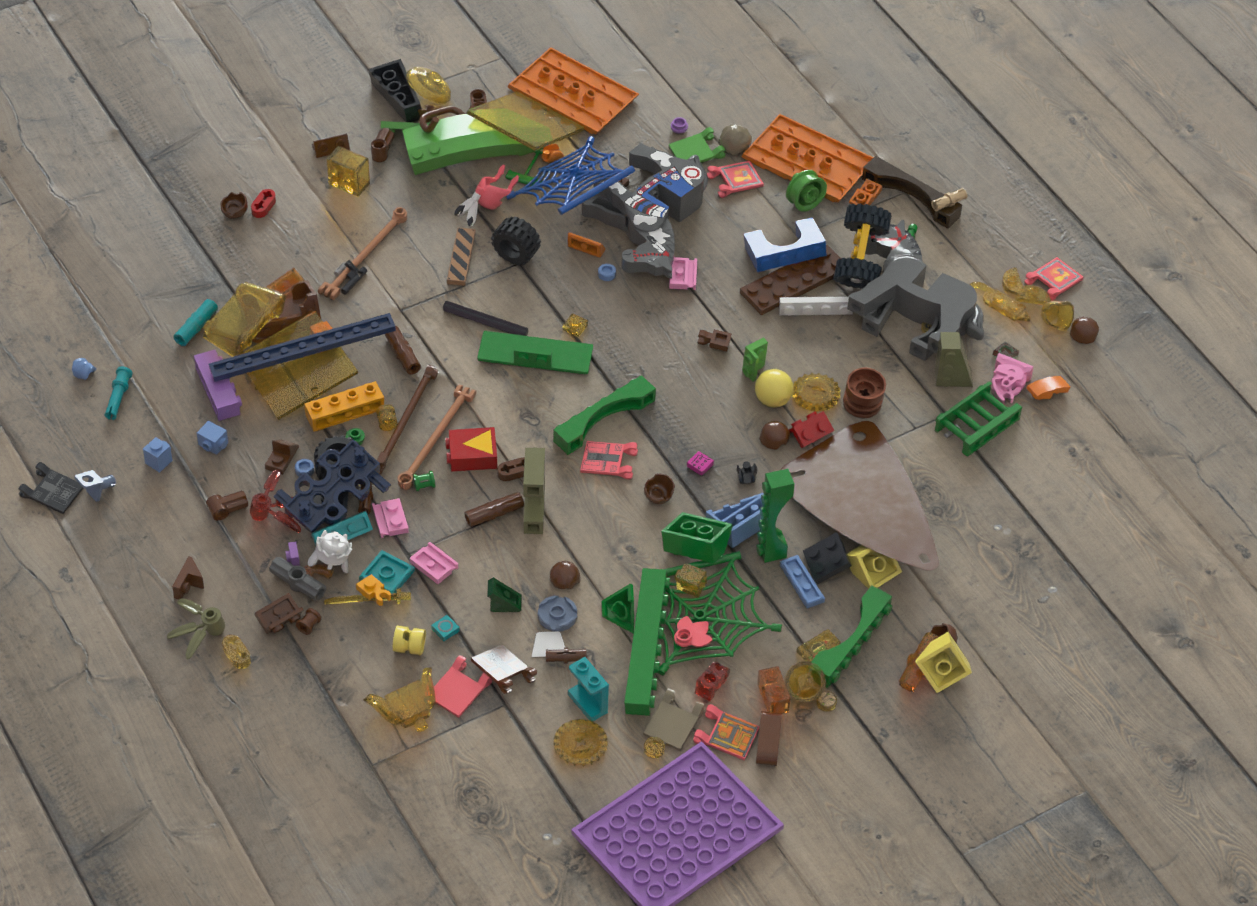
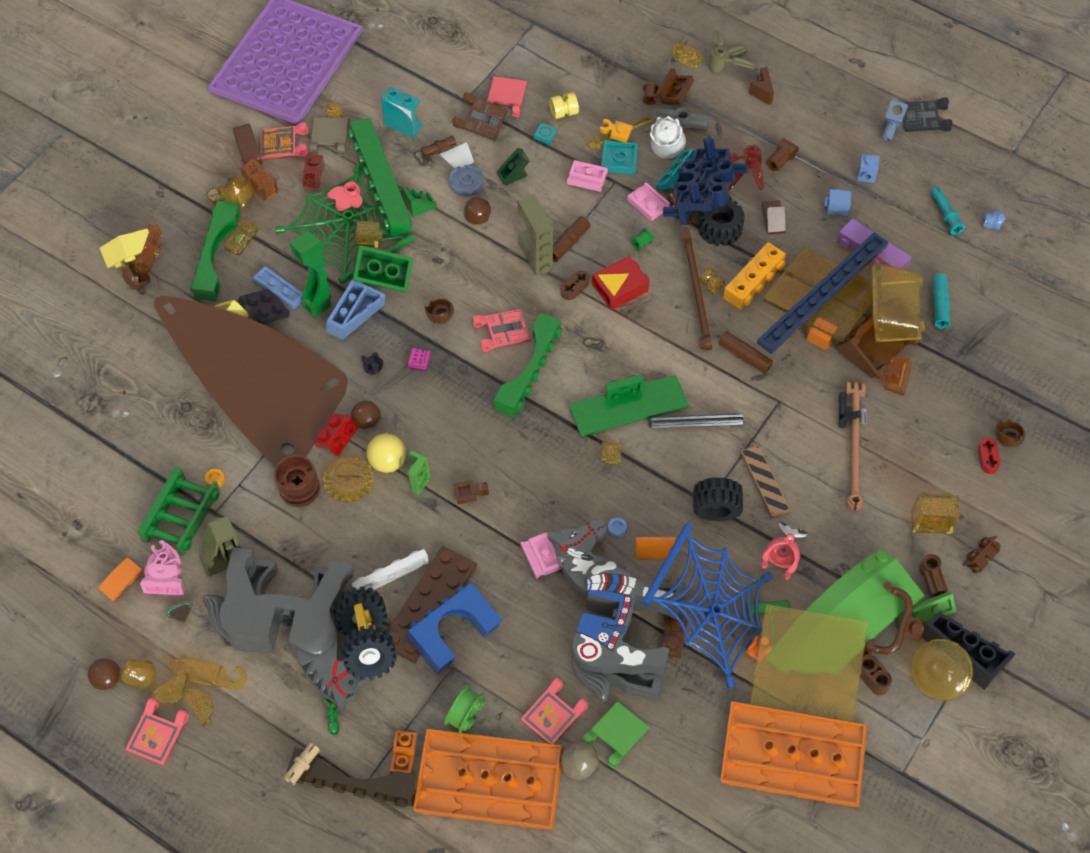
camera: 155 degrees right, 10 degrees up
medium lavender plate [285,542,300,566] -> none
medium blue tile [295,459,314,477] -> none
green plate [346,428,365,445] -> none
clear yellow torso [363,667,436,732] -> none
nougat hinge [398,384,477,490] -> none
clear yellow gear [554,719,608,767] -> none
medium lavender plate [671,117,688,133] -> none
none -> light orange tile [205,469,225,488]

